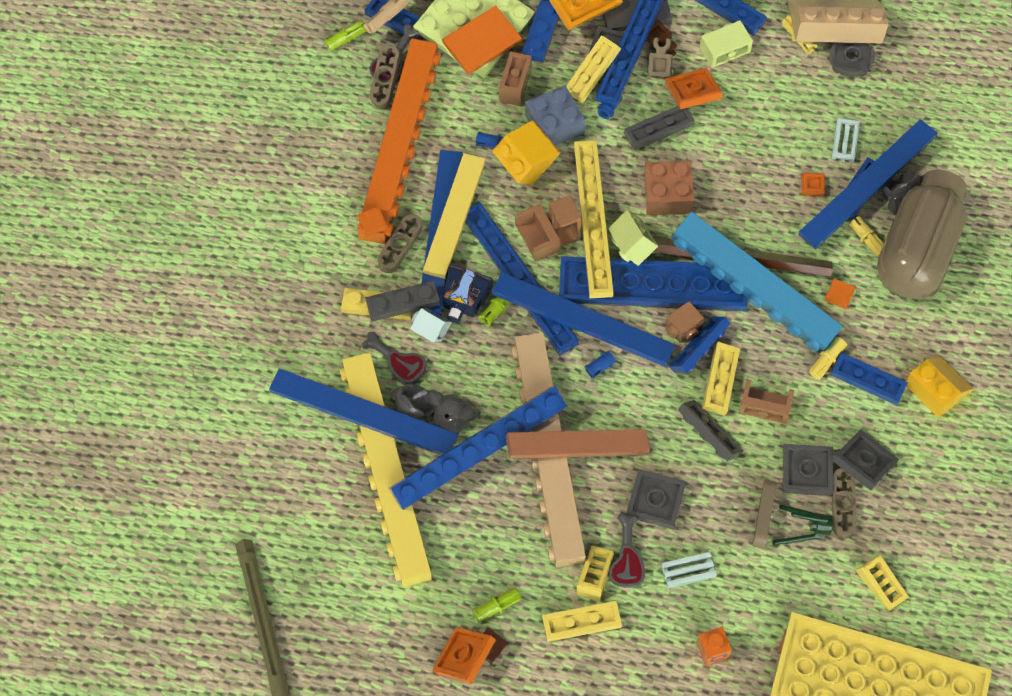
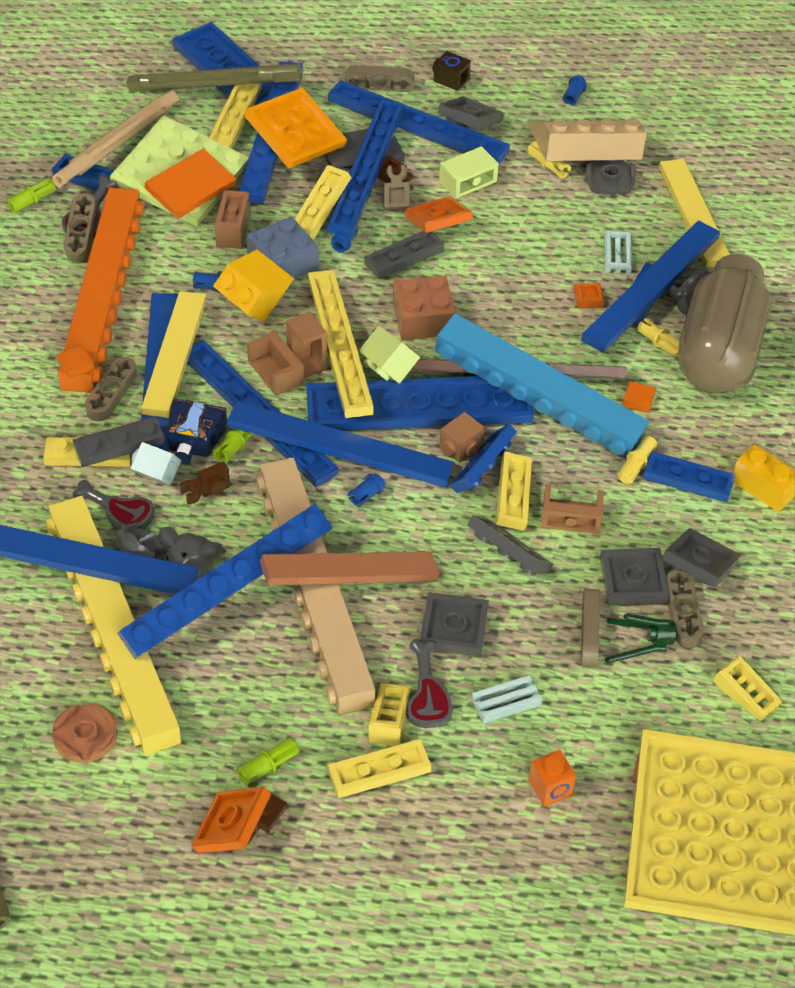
camera: 10 degrees left, 15 degrees down
none -> nougat tile [52,703,118,763]
none -> reddish brown plate [179,461,230,504]
none -> light yellow tile [659,158,730,268]

